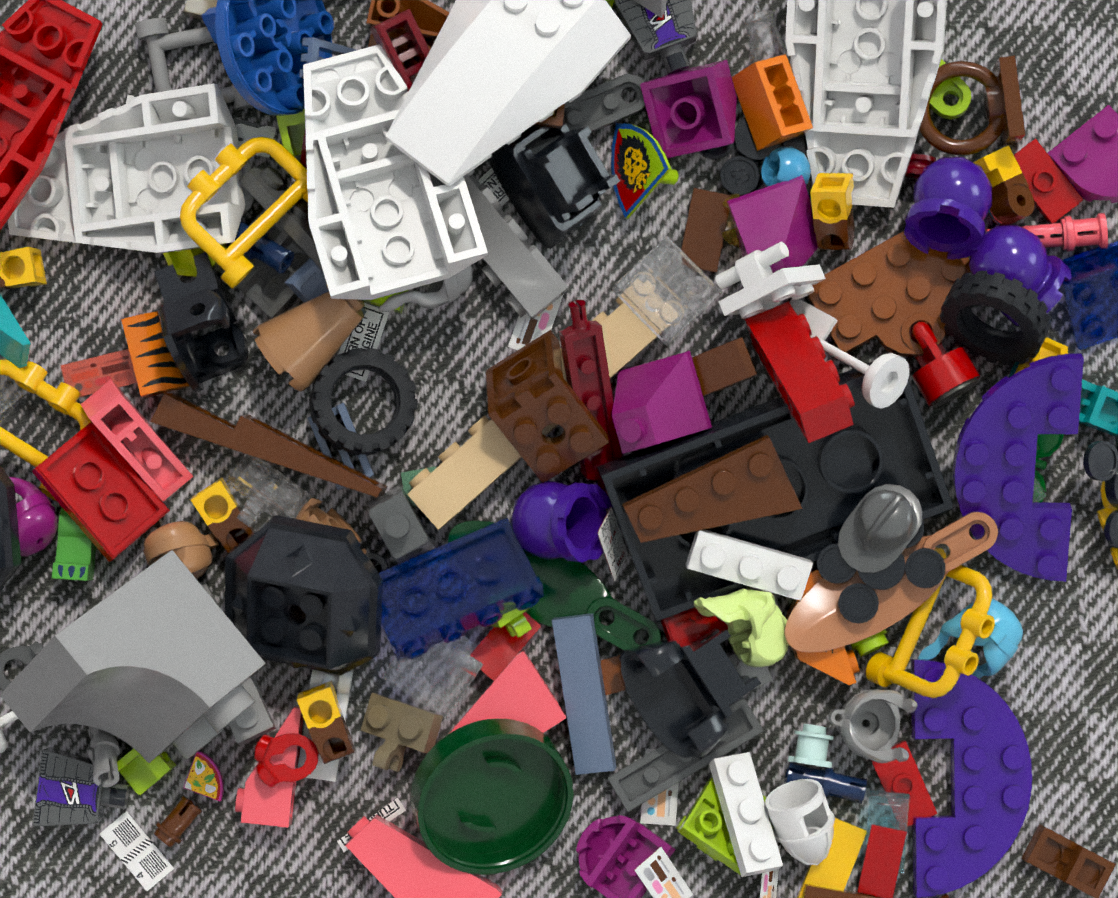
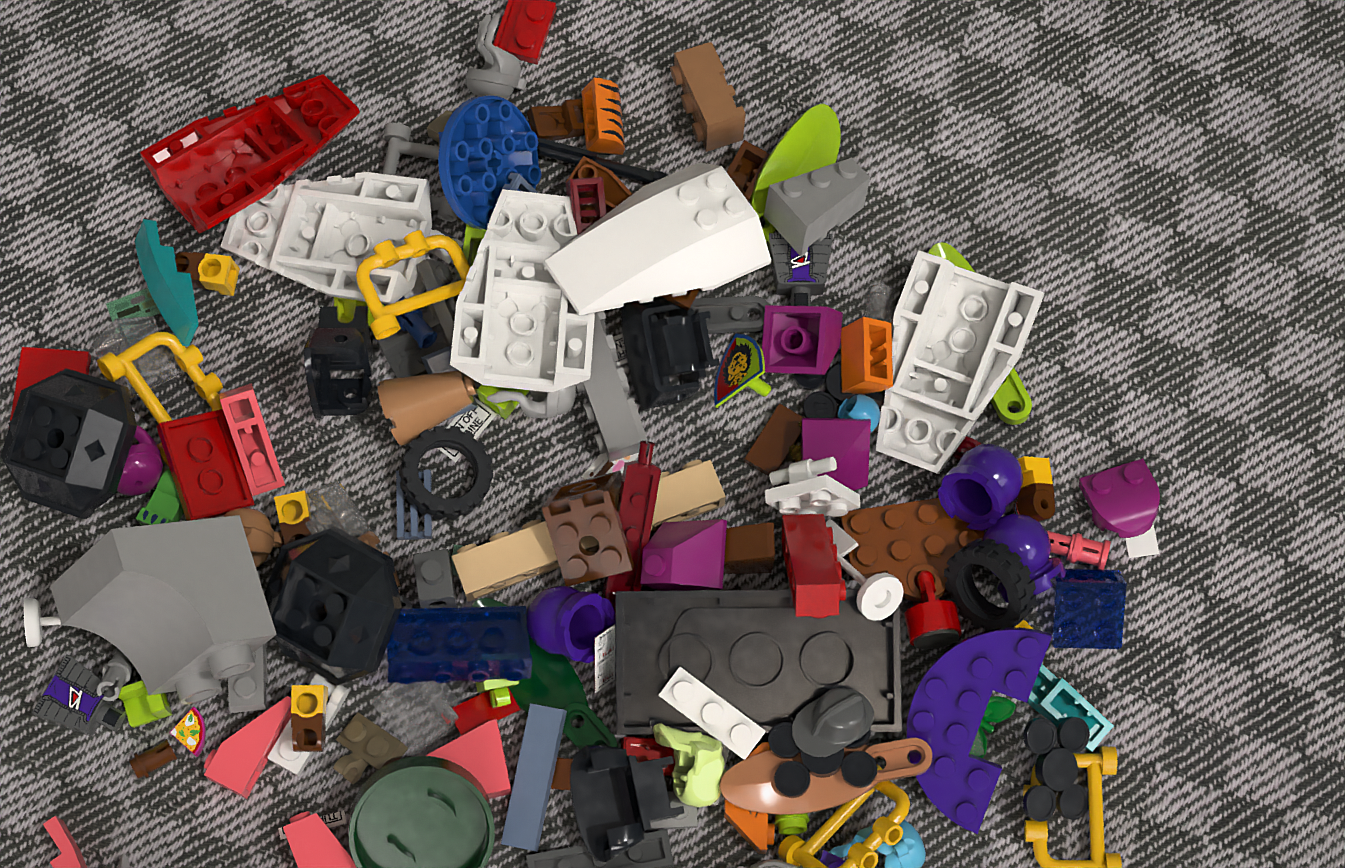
camera: 20 degrees right, 15 degrees down
clear red sticker [60,349,137,397] -> none
white sticker [100,811,174,891] -> none
orange brick [121,311,190,398] -> none
reddish brown slope [150,393,388,497] -> none
red piece [254,733,319,788] -> none
clear plate [611,236,722,346] -> none
reddish brown wing [622,435,803,543] -> none
yellow leg [810,173,855,250] -> none
reddish brown tile [919,55,1026,156] -> none
red plate [1014,138,1083,224] -> none

